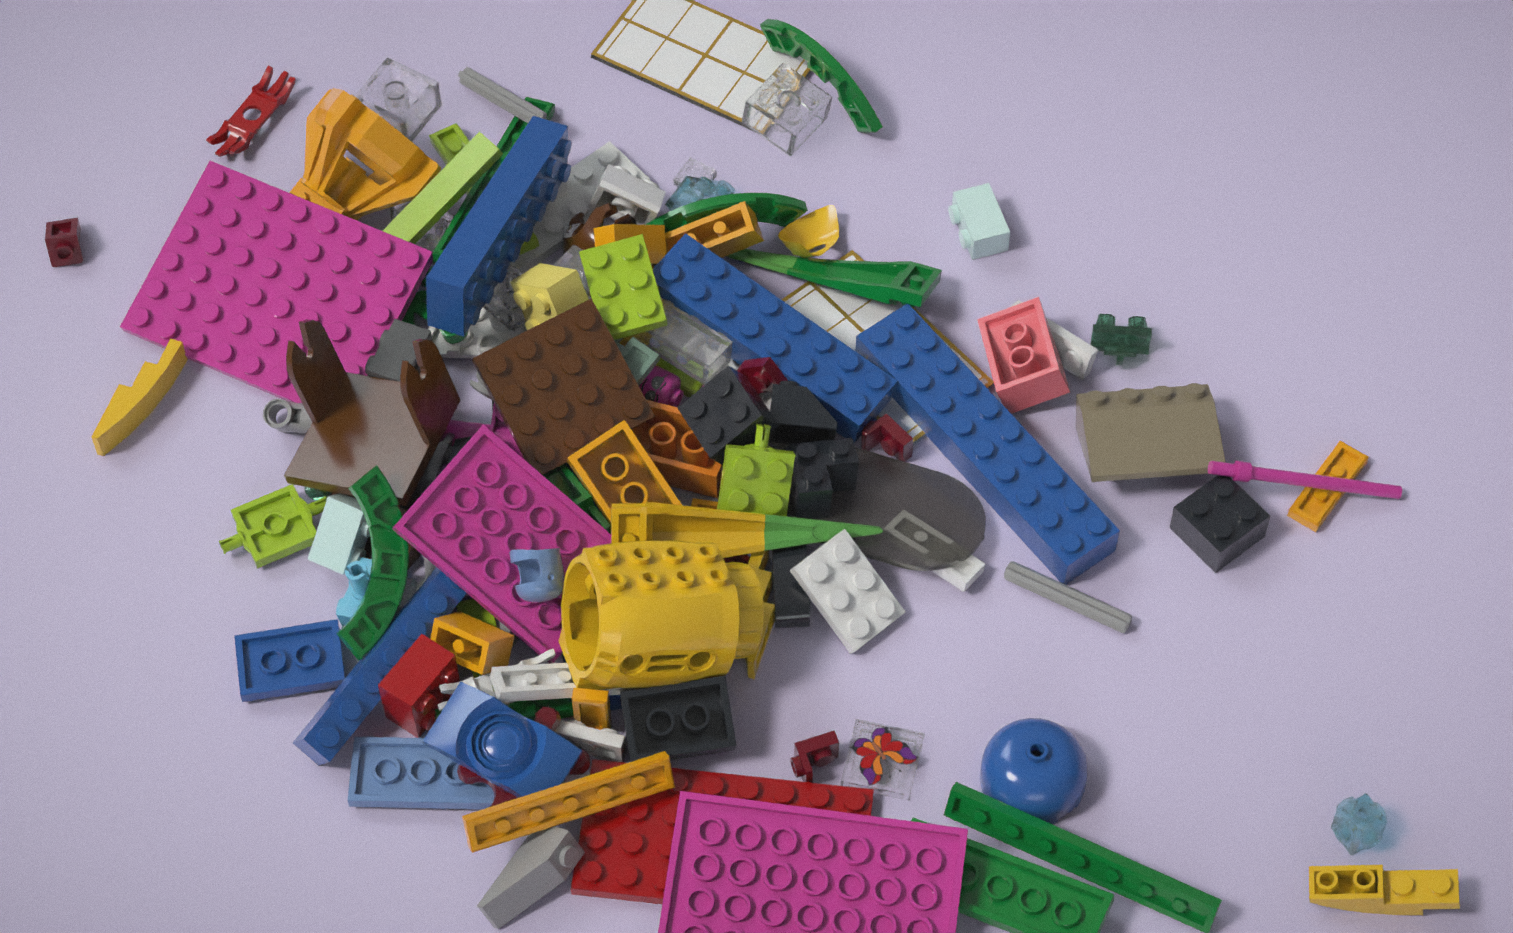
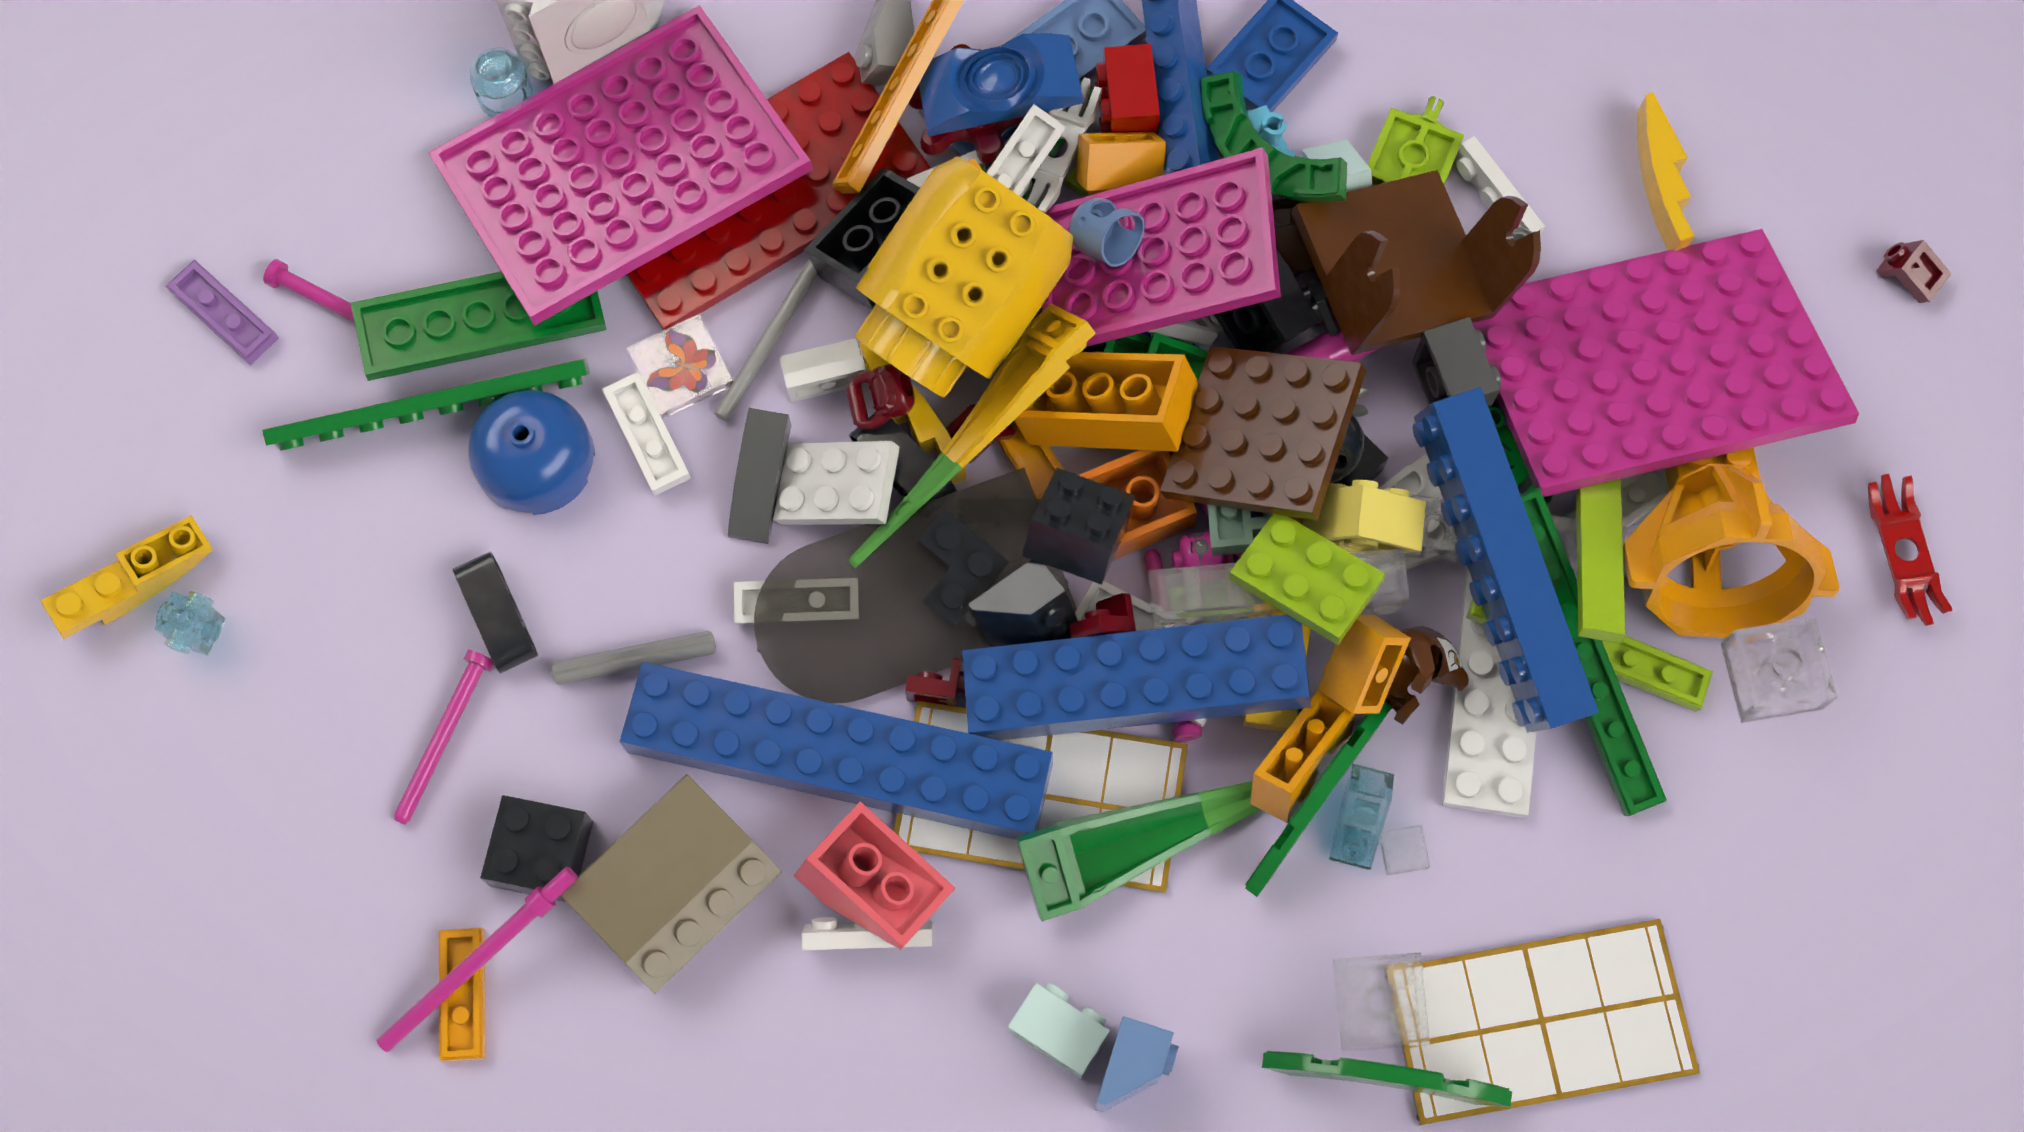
camera: 140 degrees right, 15 degrees up
light grey axle [458,67,547,123] -> none
white slope [588,164,666,225] -> none
lime plate [717,424,795,516] -> none
yellow piece [778,205,839,258] -> none
dark red bracket [790,730,839,783] -> none
clear green hips [1090,313,1152,366] -> none
none -> dark pink bar [394,649,494,825]
none -> black beam [453,551,538,674]
none -> white plate [602,372,691,496]
none -> light grey bar [714,259,818,421]
none -> dark grey slope [727,408,792,544]
none -> white panel [780,339,868,403]
none -> dark red piece [846,364,915,429]
none -> medium blue slope [1094,1016,1179,1112]
none -> white plate [1455,136,1545,236]

